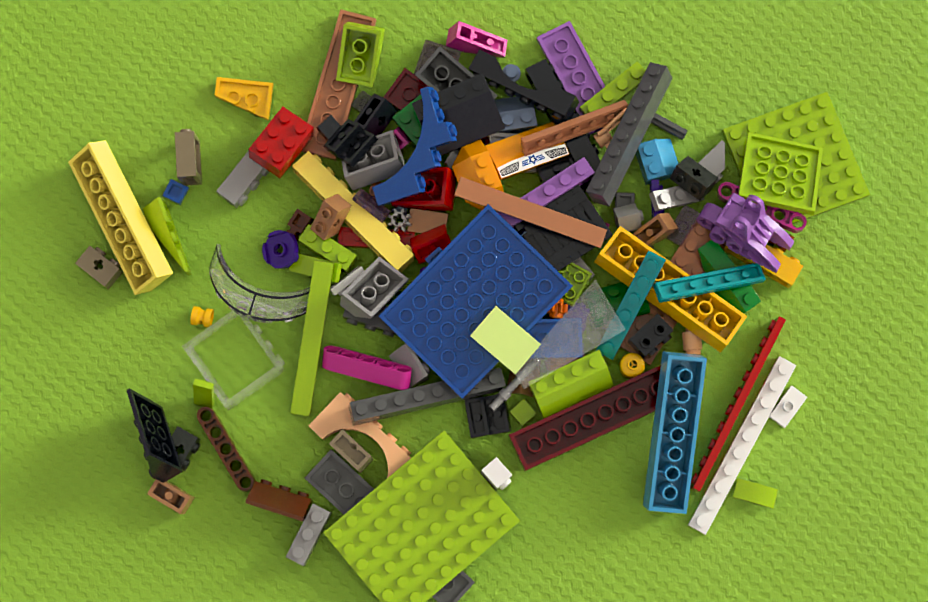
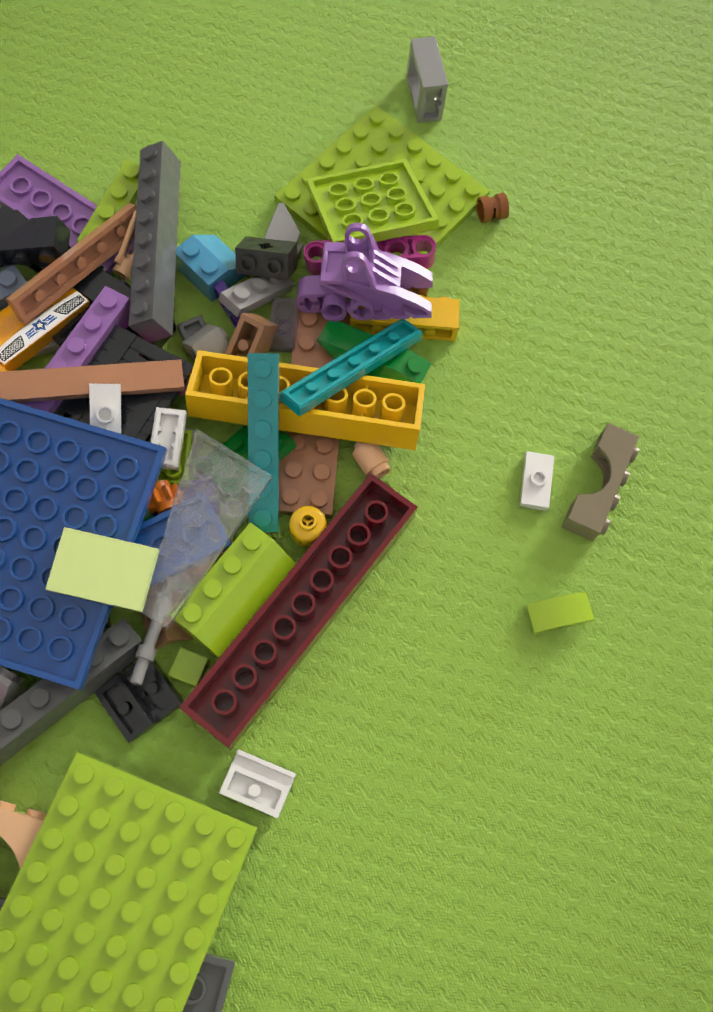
camera: 35 degrees left, 10 degrees down
white brick [481,457,512,490] -> none
black brick [628,313,674,359] -> none
dark azure brick [643,351,707,514] -> none
dark grey axle [651,113,688,140] -> none
white plate [688,356,796,535] -> none
red plate [690,316,786,492] -> none
none -> white plate [89,383,122,434]
none -> white plate [150,407,187,470]
none -> white plate [219,749,296,818]
none -> light grey window [406,36,448,123]
none -> dark orange wheel [476,192,509,223]
none -> dark tan arch [561,423,639,541]

